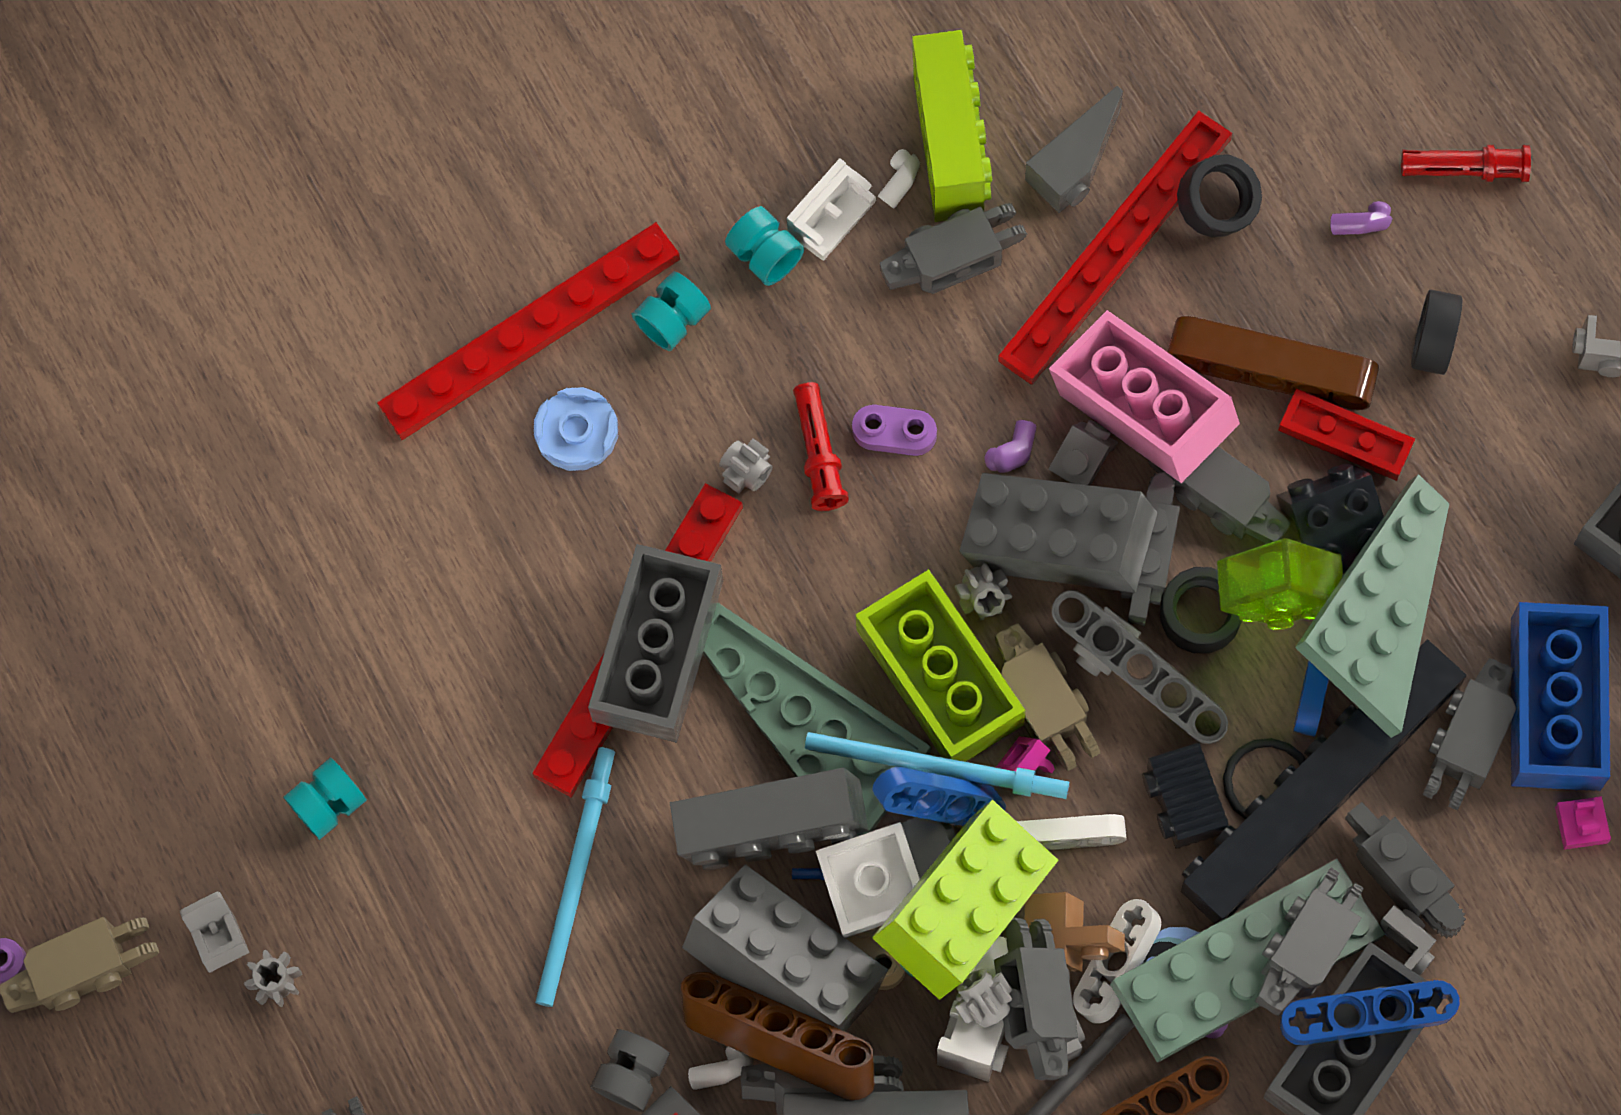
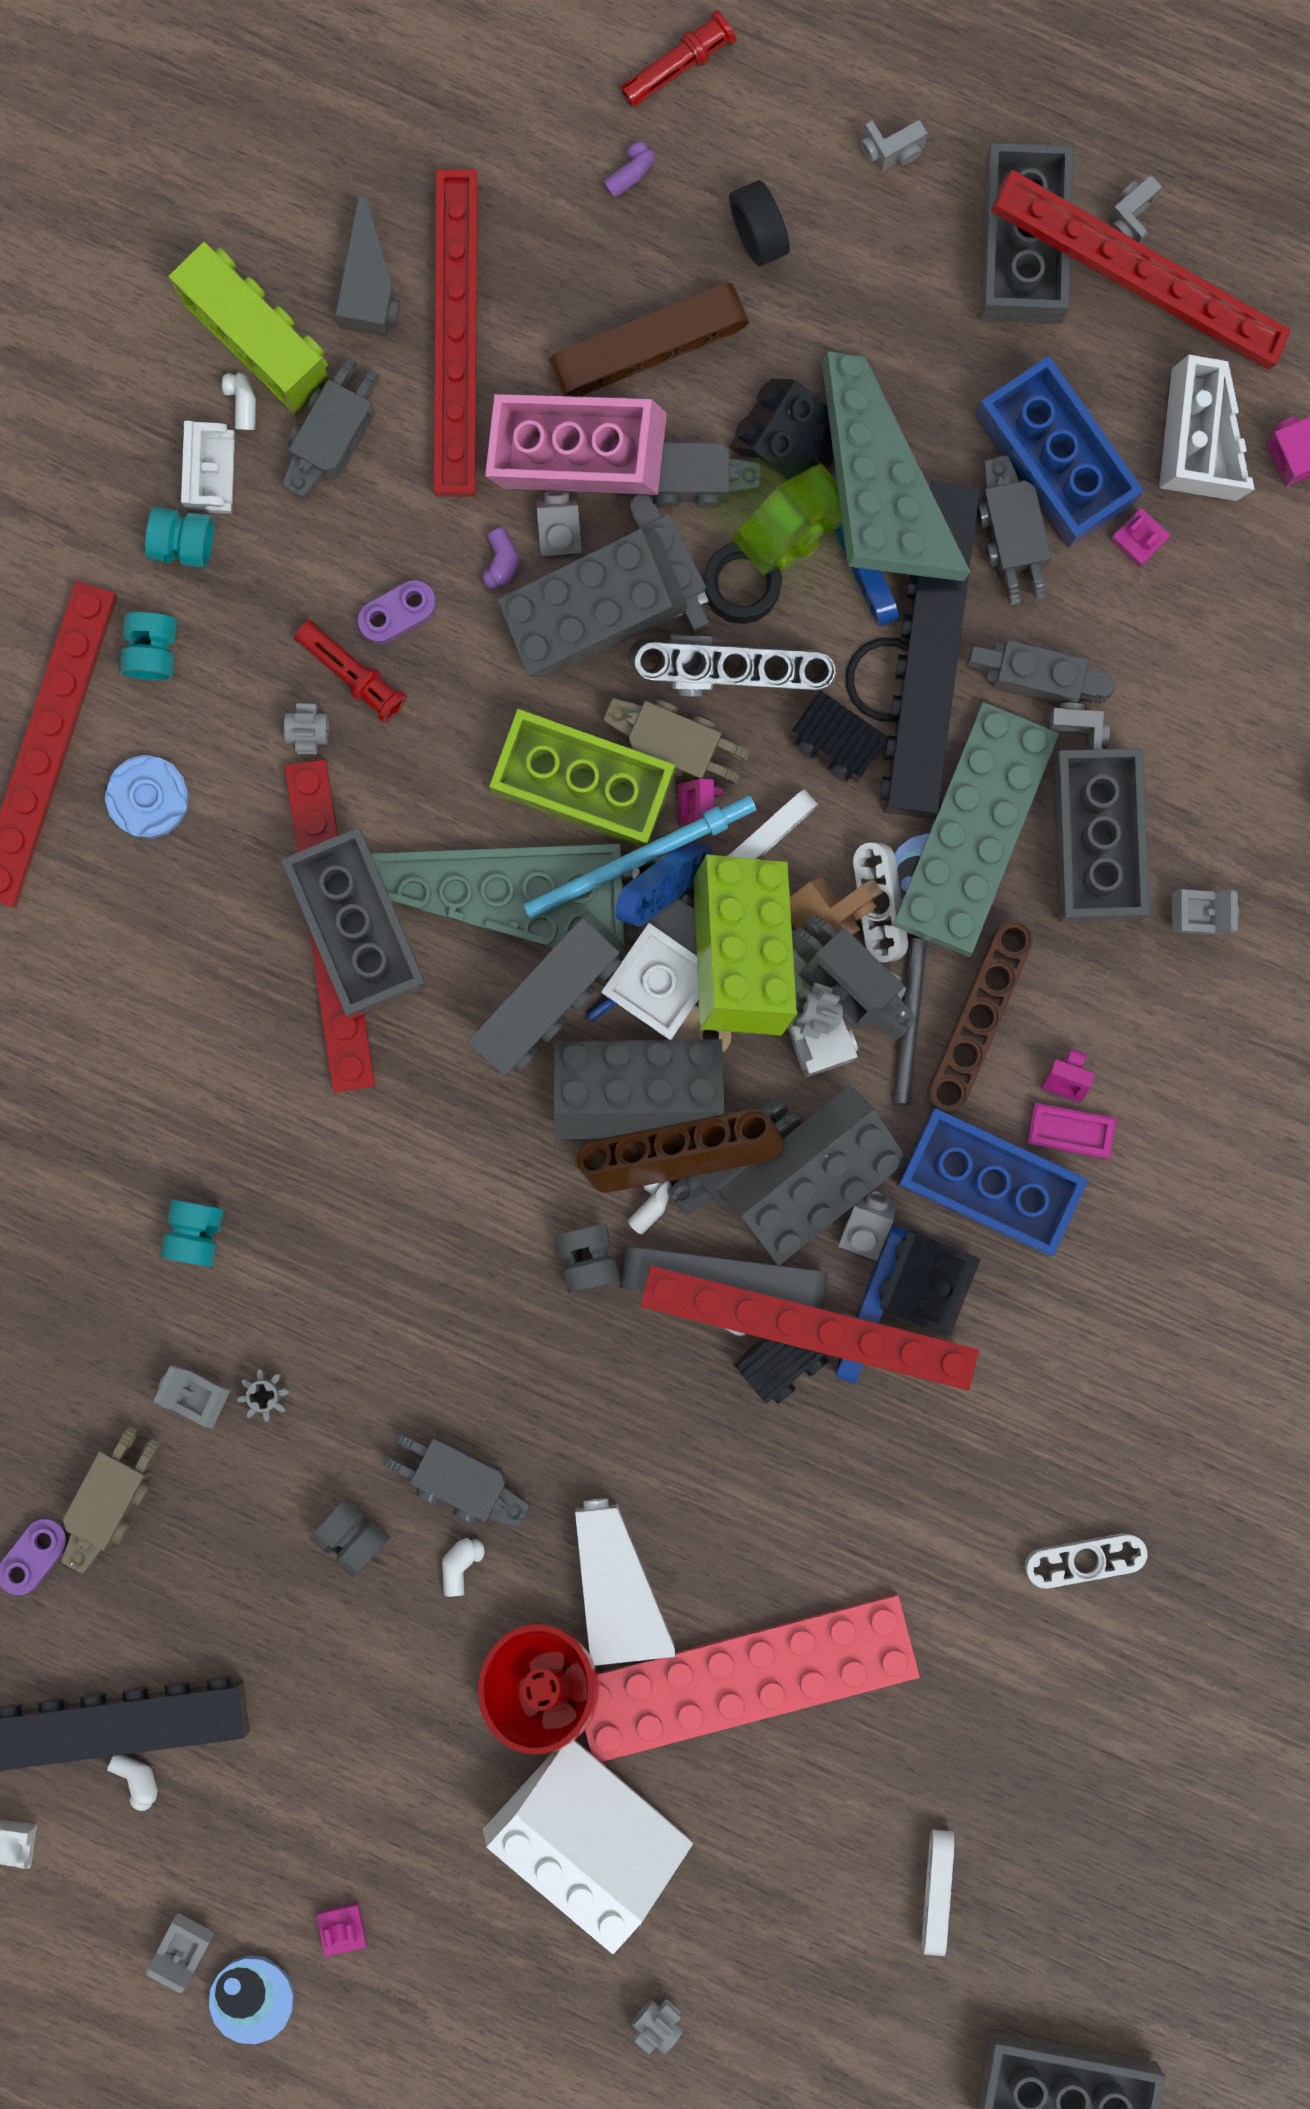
camera: 50 degrees left, 15 degrees up
medium azure bar [535,747,615,1007] -> none
light grey gear [955,563,1012,620] -> none
black tyre [1177,154,1262,238] -> none
hinge [1255,868,1364,1016] -> none
red plate [1278,388,1415,481] -> none
blue beam [1280,980,1460,1045] -> none

